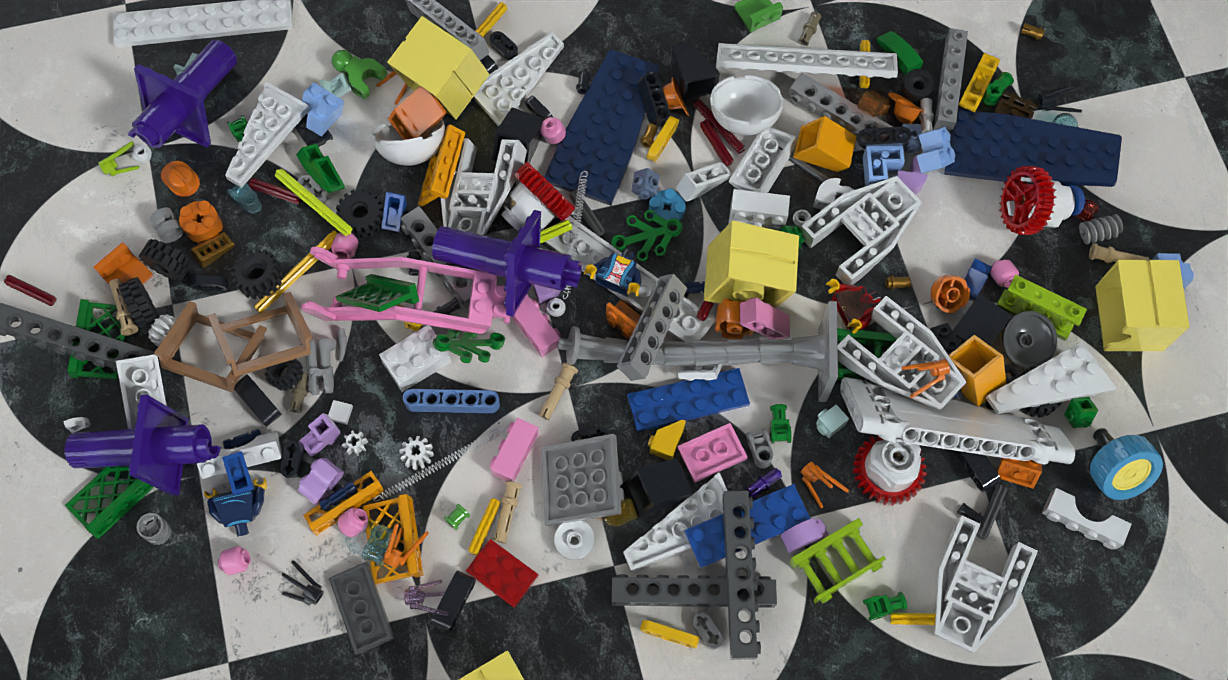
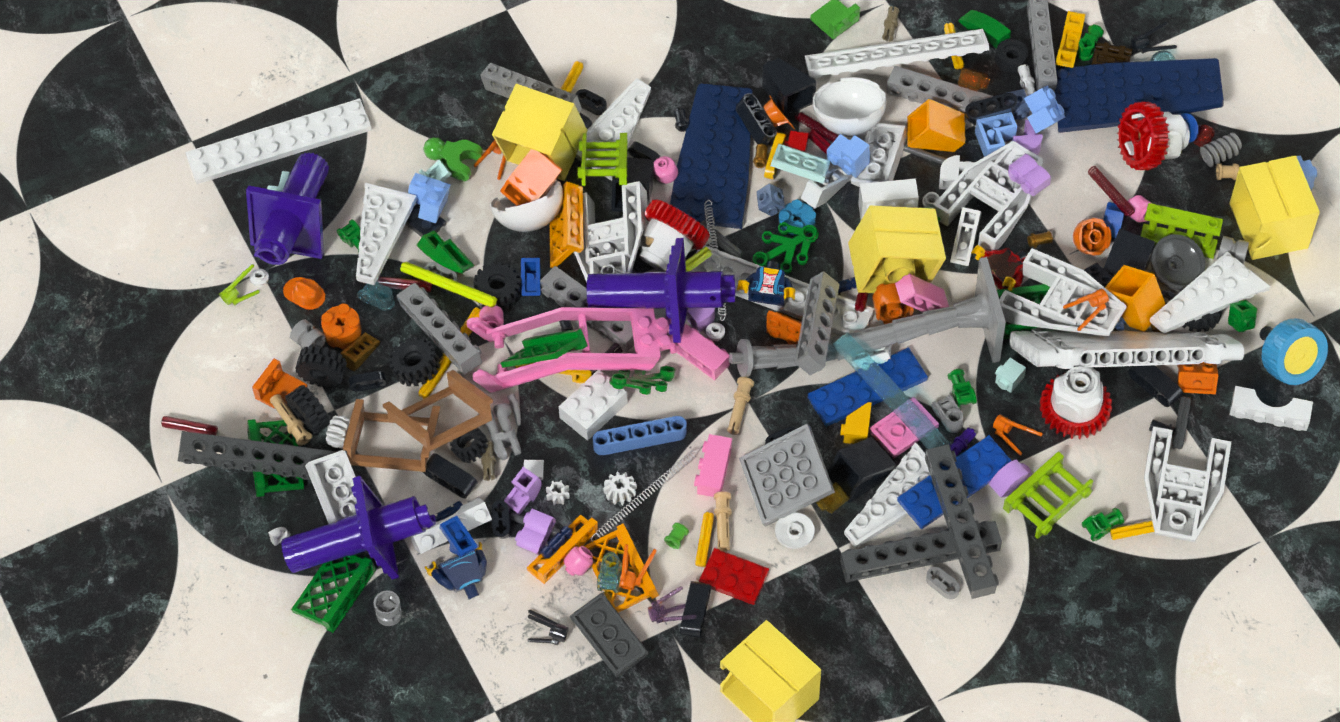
camera: 10 degrees left, 10 degrees down
bright pink head [218,546,251,575] -> none
yellow beam [640,620,700,649] -> none
orange piece [888,92,925,124] -> none
none -> light grey brick [396,283,482,375]
none -> lime fence [578,133,628,186]
none -> light aqua tile [770,144,830,184]
none -> red brick [784,131,809,152]
none -> light blue brick [827,134,870,178]
none -> clear light blue tile [833,332,950,449]
none -> white slope [950,207,982,266]
none -> lavender brick [1008,154,1051,196]
none -> dark red piece [1088,166,1135,216]
none -> light grey wheel [1217,236,1249,264]

